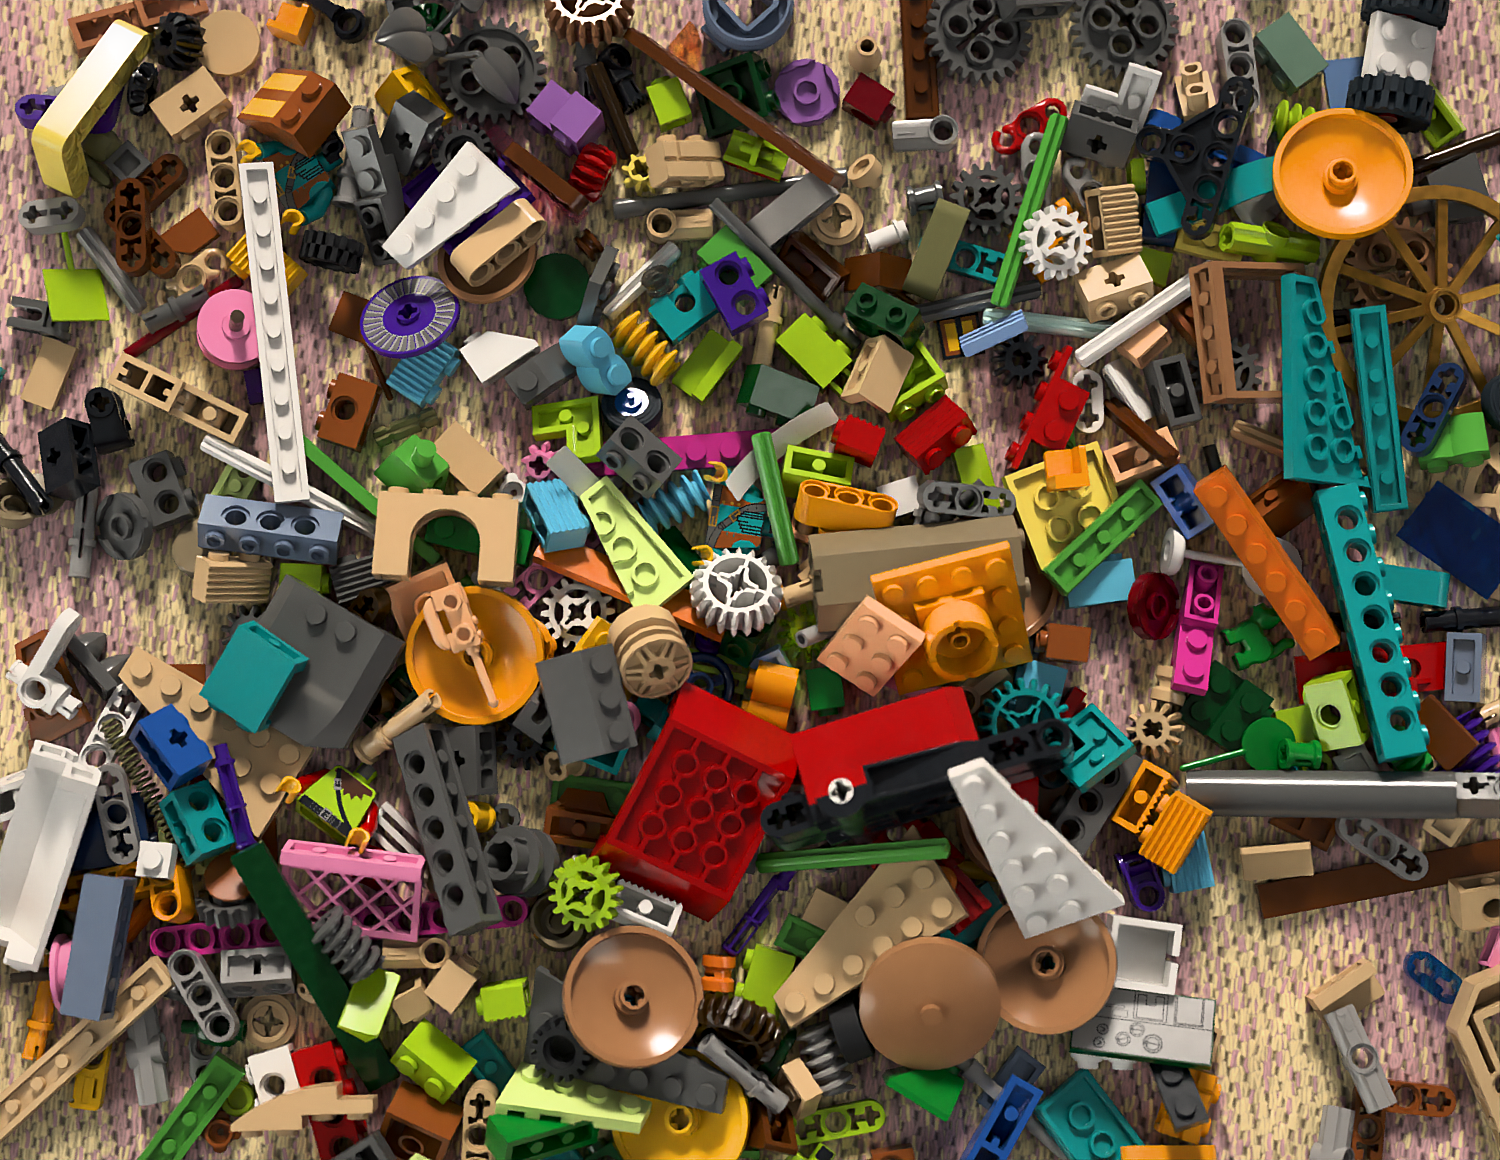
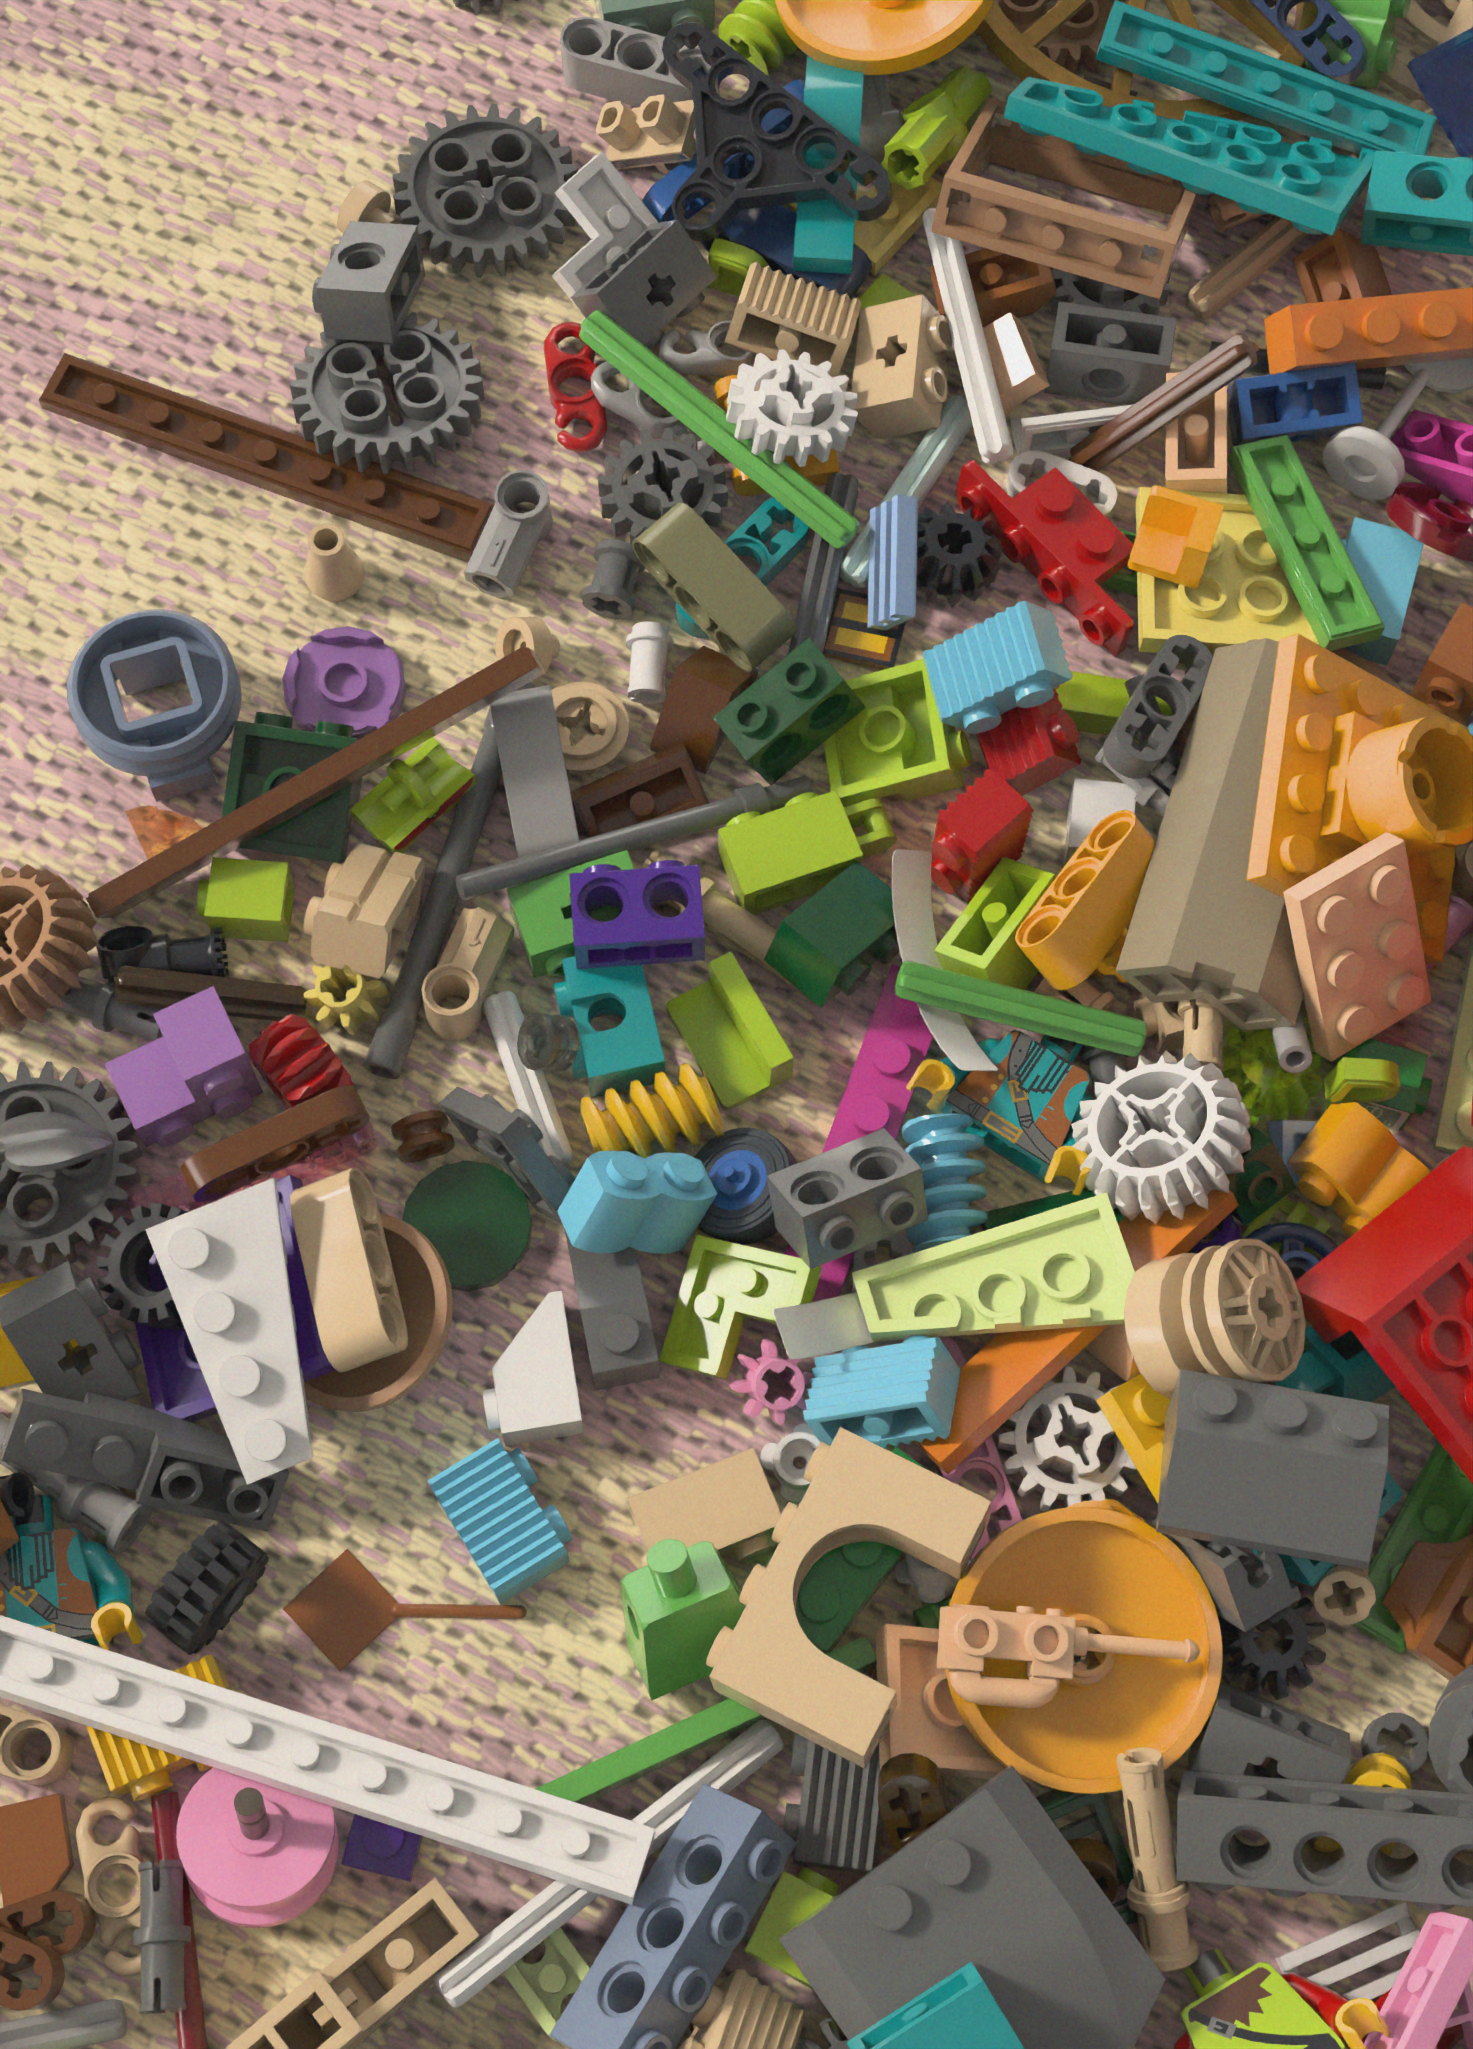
camera: 65 degrees left, 15 degrees down
dark orange brick [315,372,383,453] -> none
piece [360,276,460,359] -> none
olive axle [373,407,439,447] -> none
tan panel [840,335,914,414] -> none
dark red brick [841,72,896,130] -> none
none -> medium azure brick [922,601,1073,733]
none -> lime tile [1324,1057,1401,1103]

